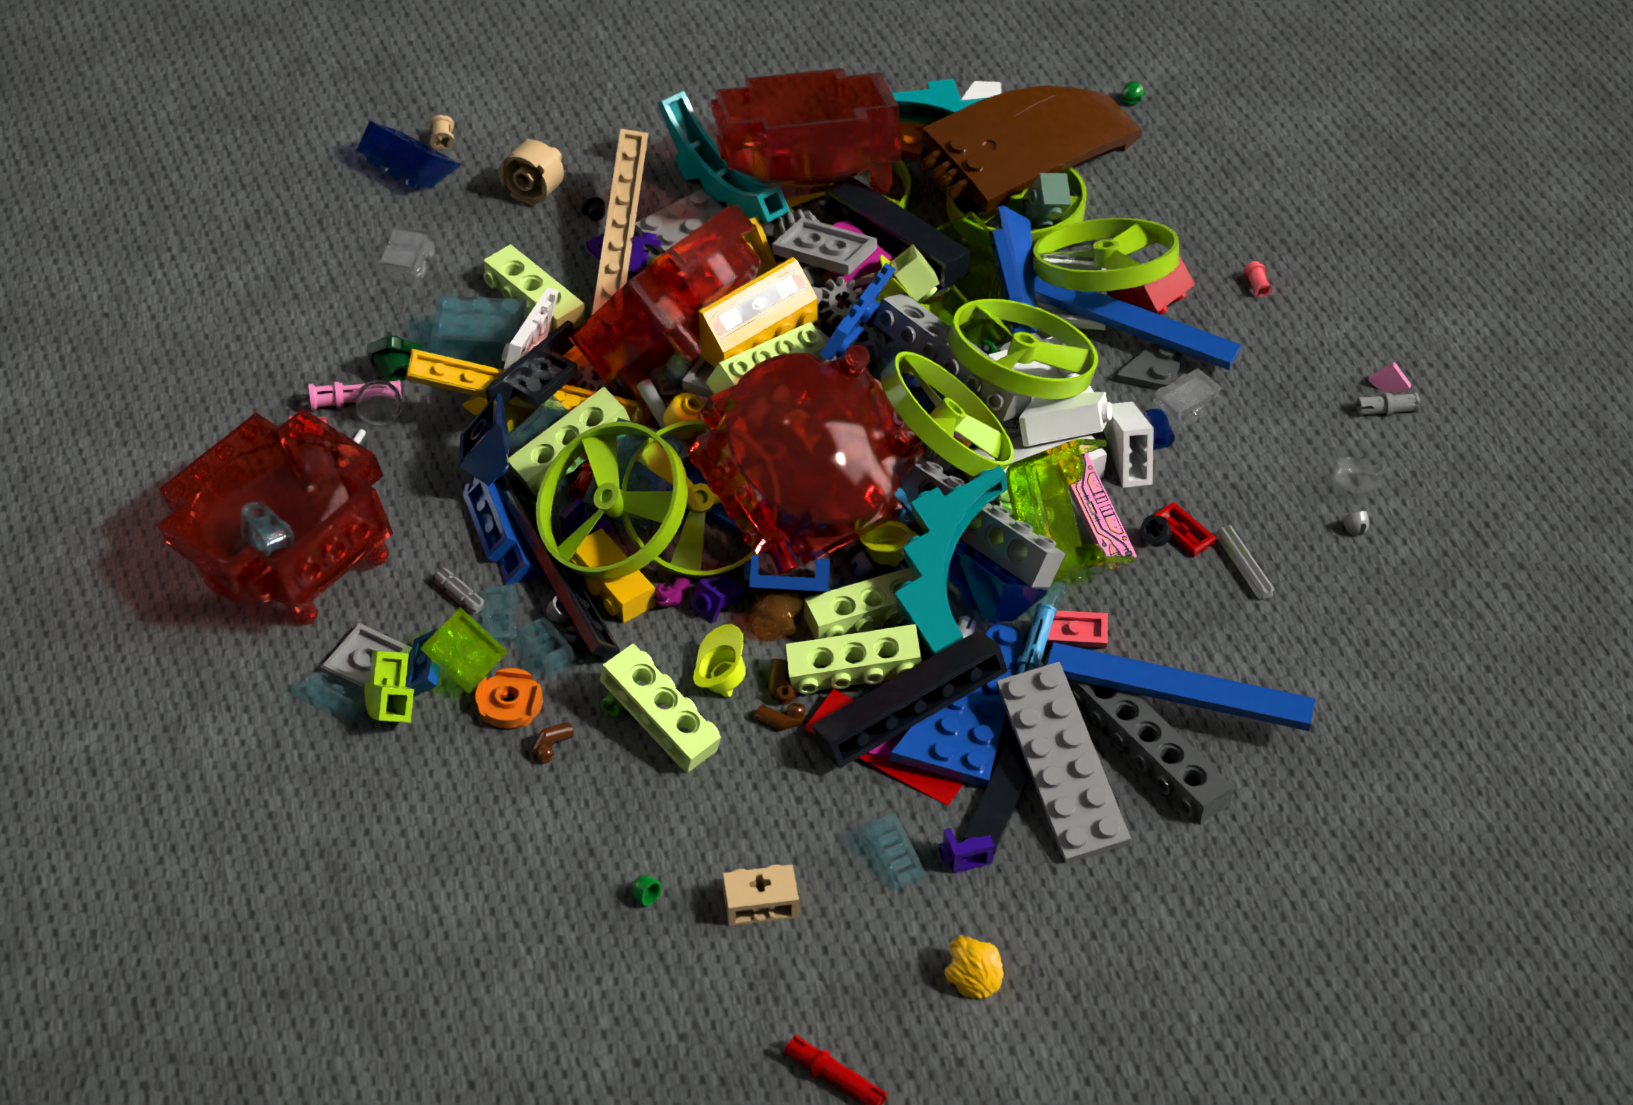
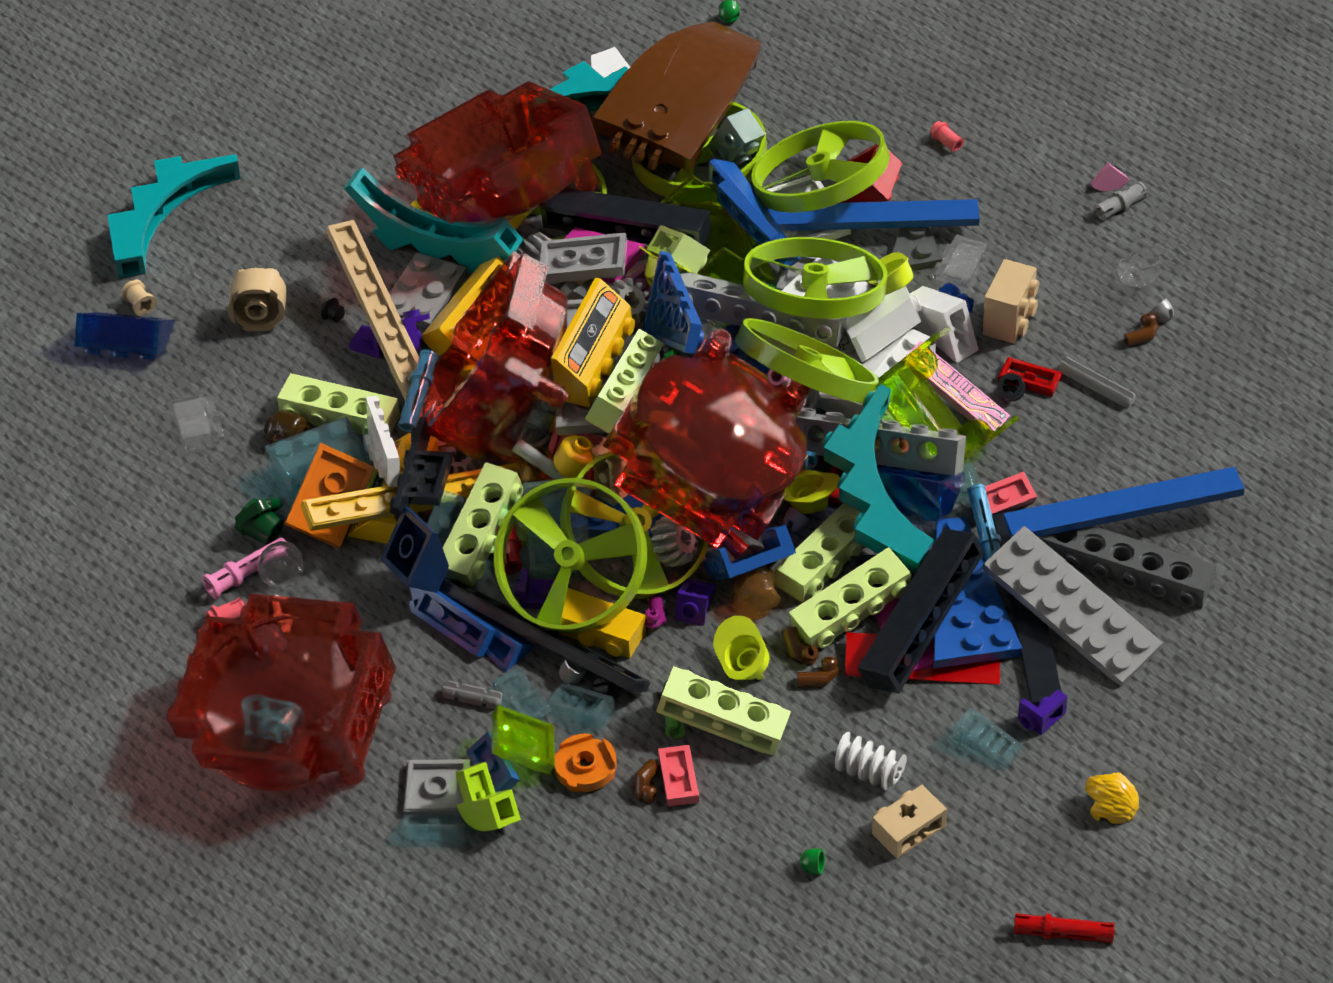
camera: 25 degrees left, 0 degrees up
none -> teal arch [107,154,241,278]
none -> dark brown head [264,410,310,451]
none -> orange plate [284,442,374,548]
none -> dark azure pin [398,350,438,432]
none -> light grey gear [649,515,698,567]
none -> coral plate [658,745,699,807]
none -> white piece [835,732,907,791]
none -> neon yellow piece [867,252,913,295]
none -> tan brick [983,259,1040,344]
none -> reddish brown arm [1124,313,1159,347]

